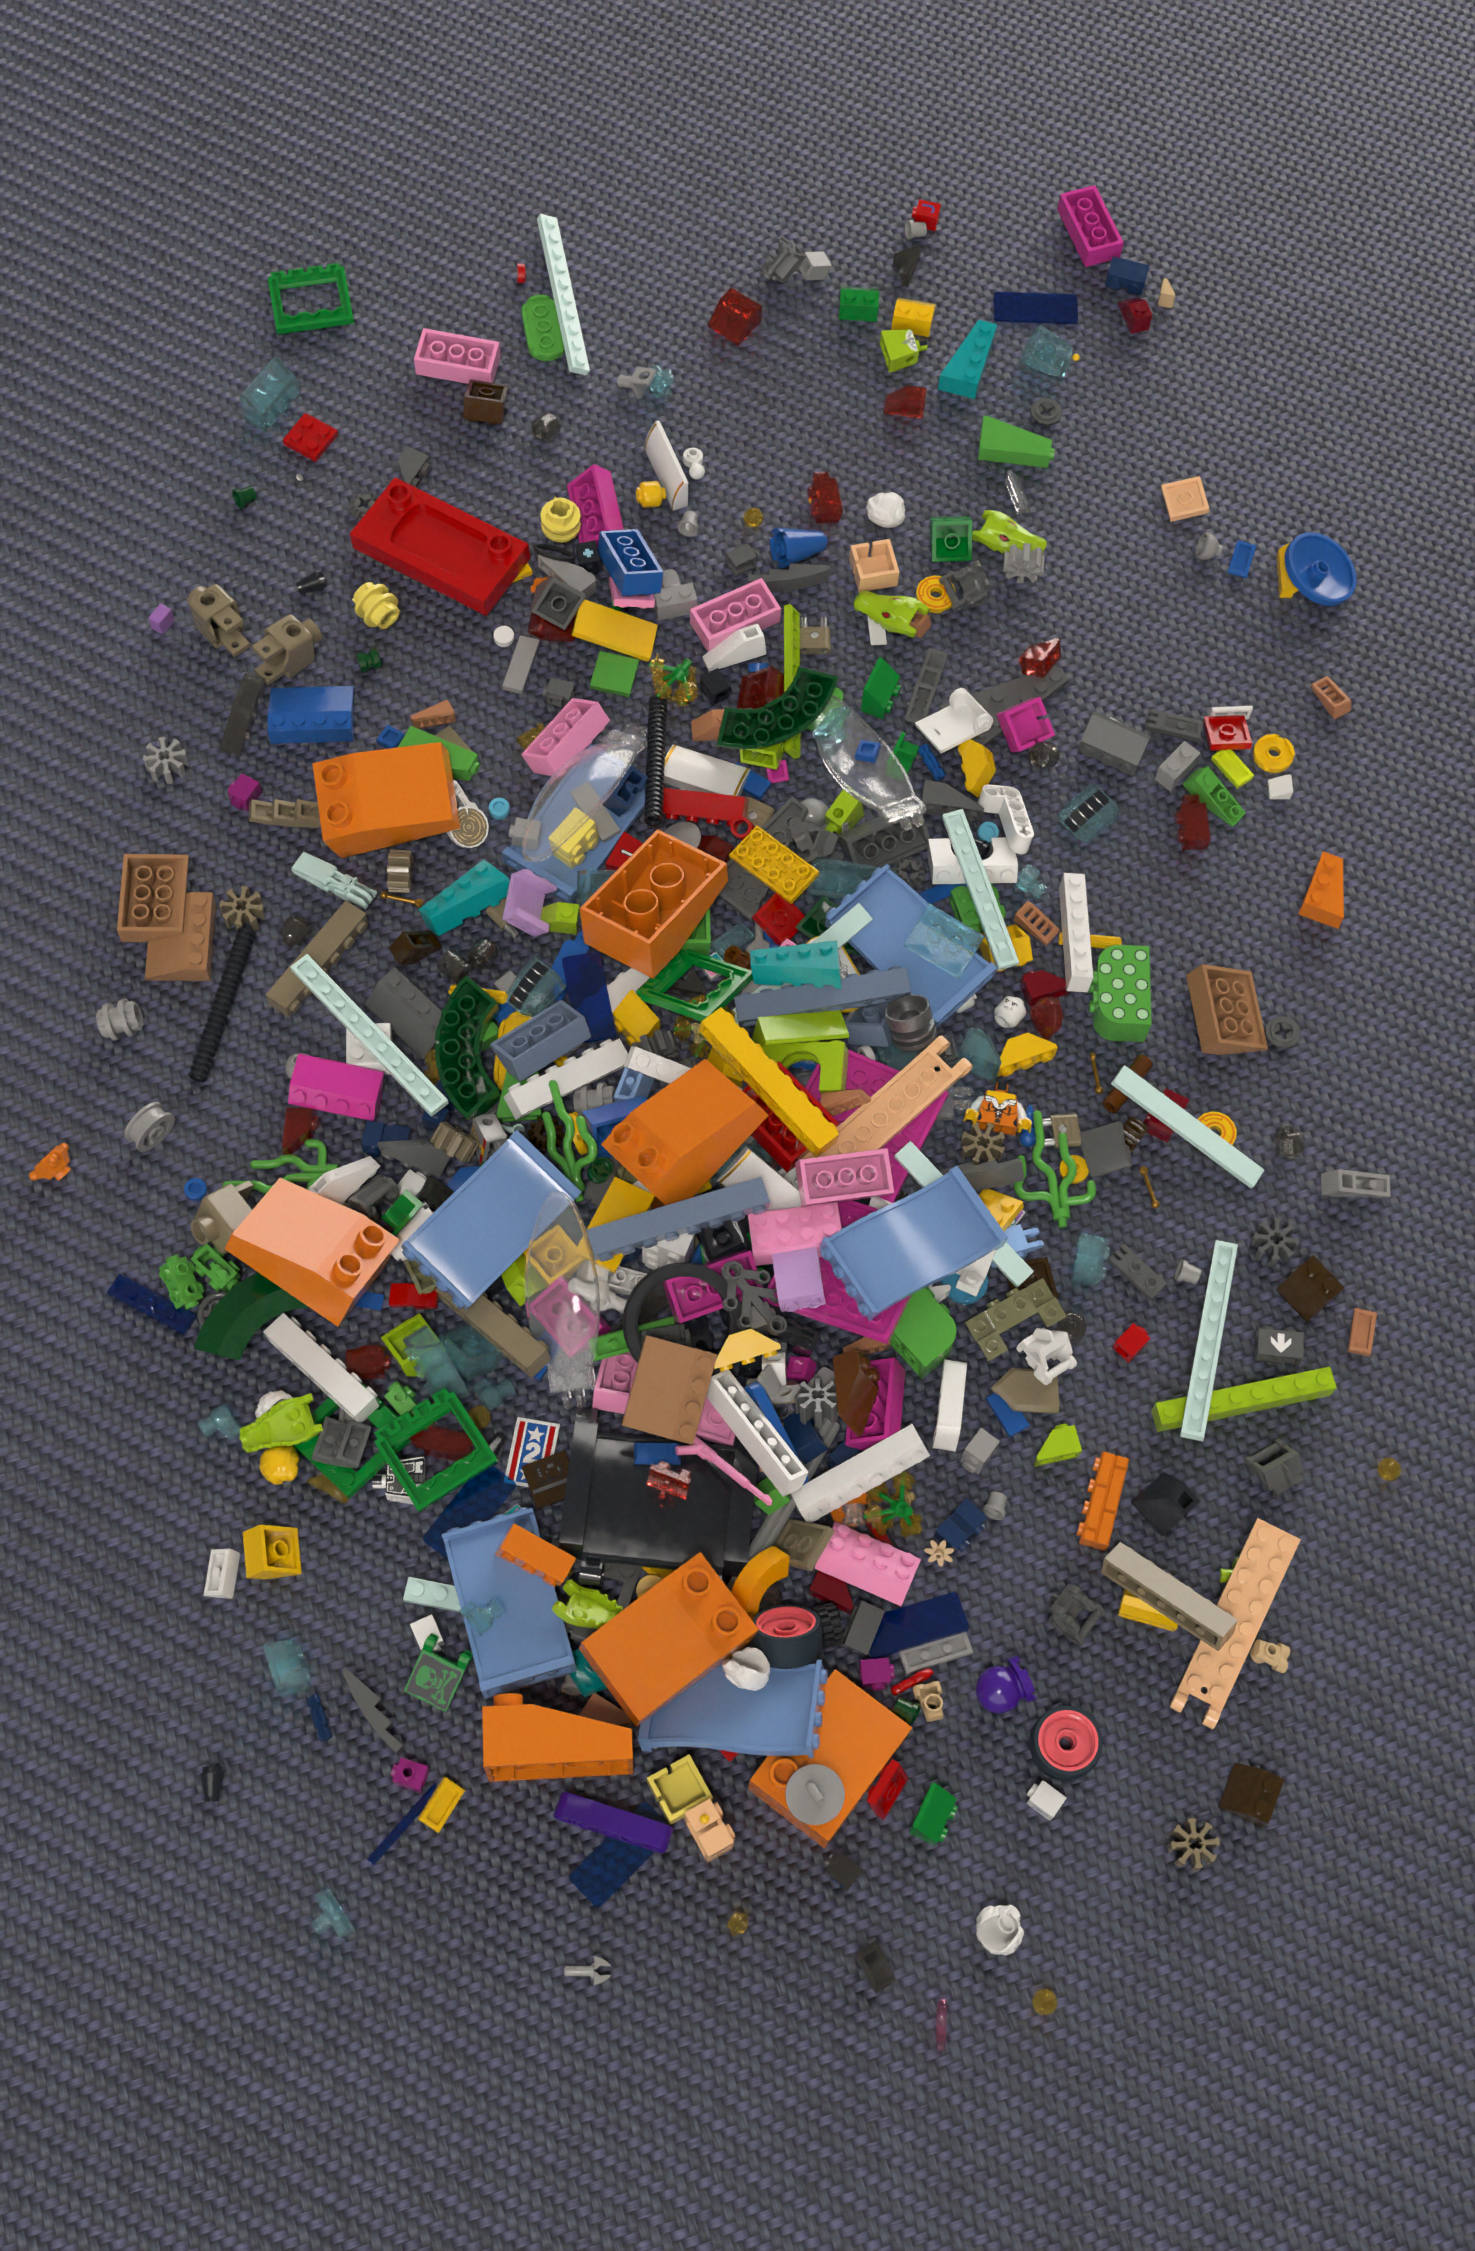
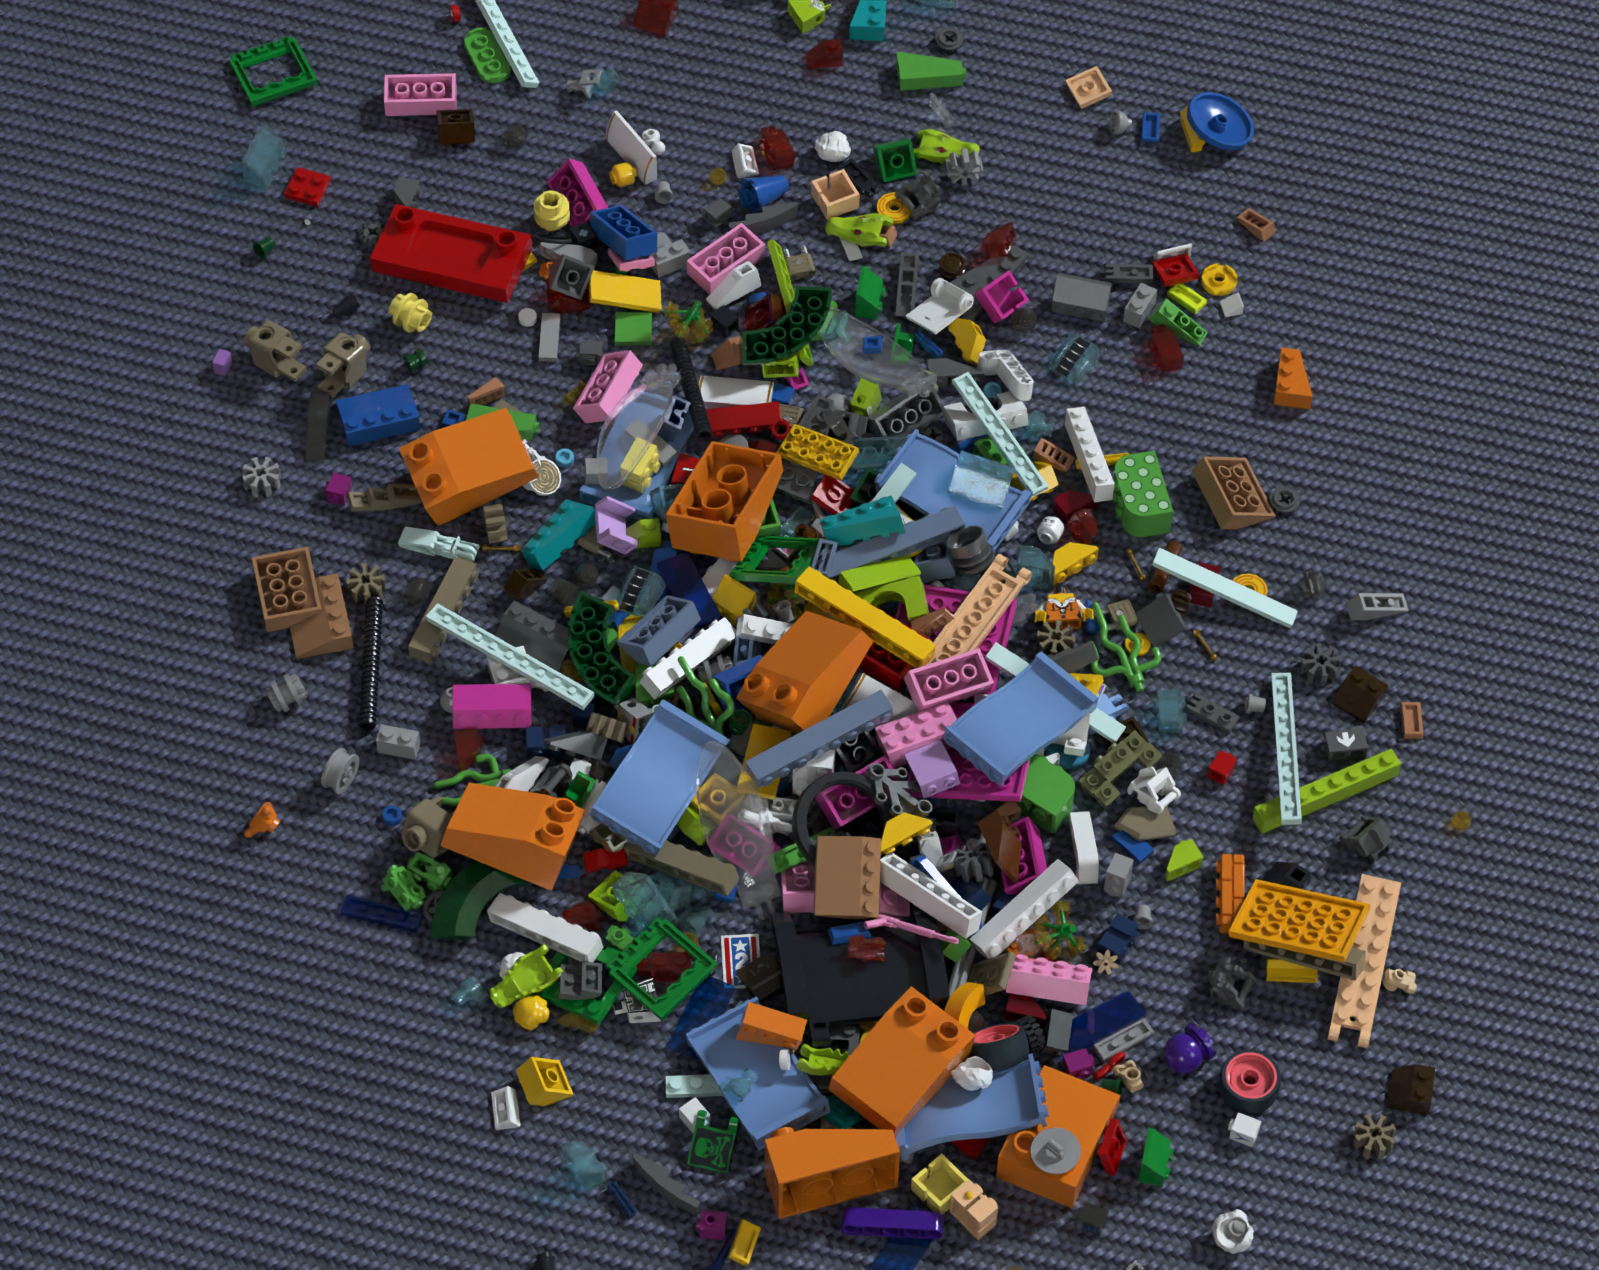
camera: 10 degrees left, 10 degrees down
none -> light grey brick [376,724,420,760]
none -> white slope [732,143,759,178]
none -> light grey piece [772,600,794,623]
none -> white tile [779,1049,790,1070]
none -> sand blue tile [811,538,838,578]
none -> black hinge [838,158,879,198]
none -> dark brown wheel [939,253,965,281]
none -> light orange plate [1229,879,1370,963]

